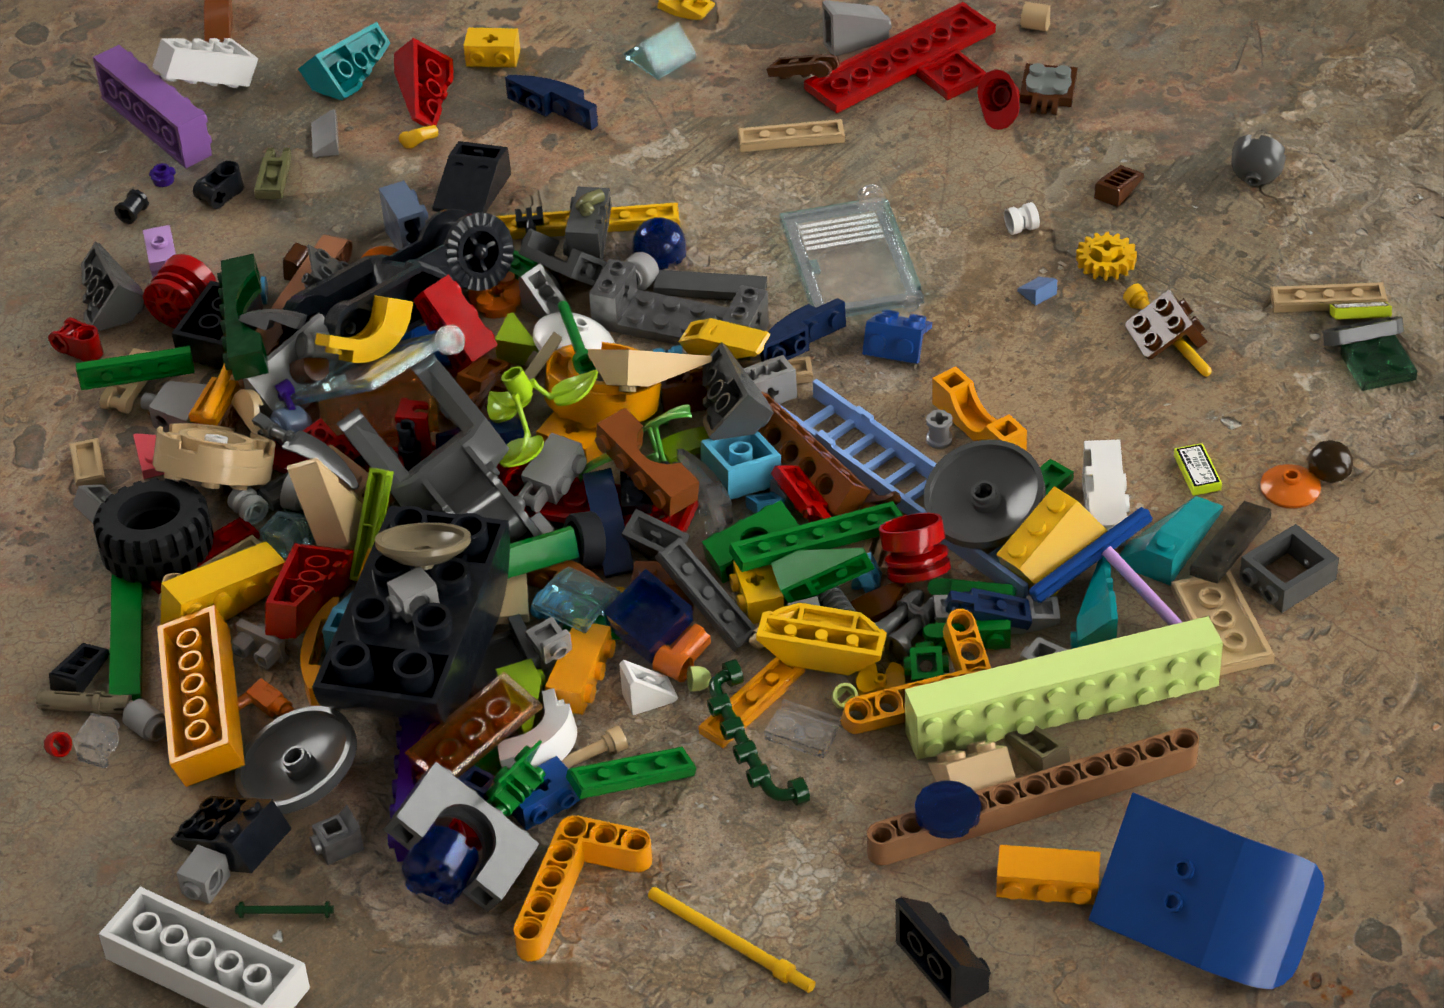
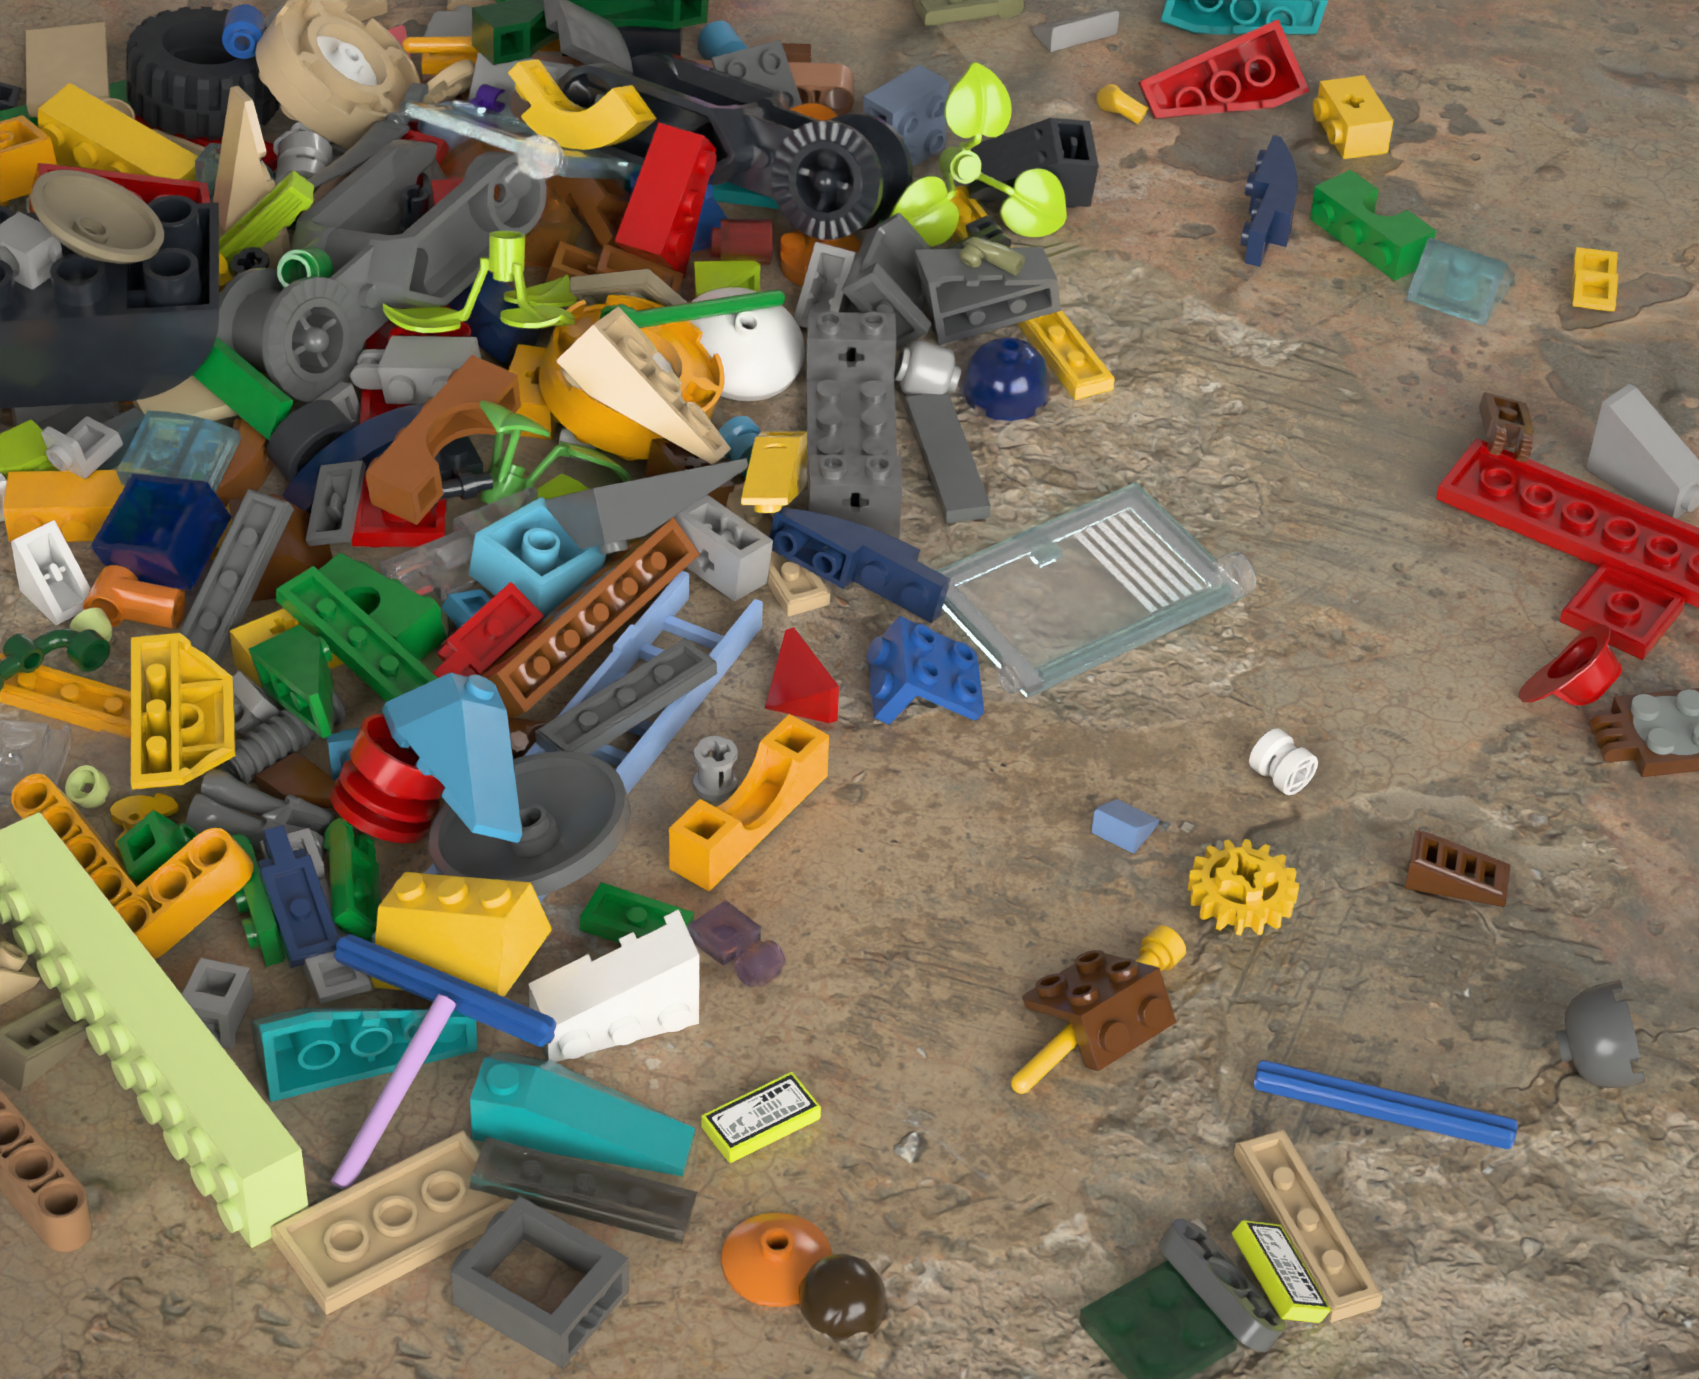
camera: 65 degrees right, 0 degrees up
tan tile [737,119,845,152] -> none
none -> tan tile [26,22,110,118]
none -> blue brick [222,4,266,59]
none -> green brick [277,247,333,288]
none -> dark azure wedge [382,673,522,843]
none -> dark grey tile [535,638,717,755]
none -> plate [688,900,786,987]
none -> clear red brick [711,219,772,266]
none -> red slope [764,627,839,724]
none -> lime plant [890,62,1067,247]
none -> blue axle [1254,1060,1518,1150]
none -> green arch [1310,169,1436,281]

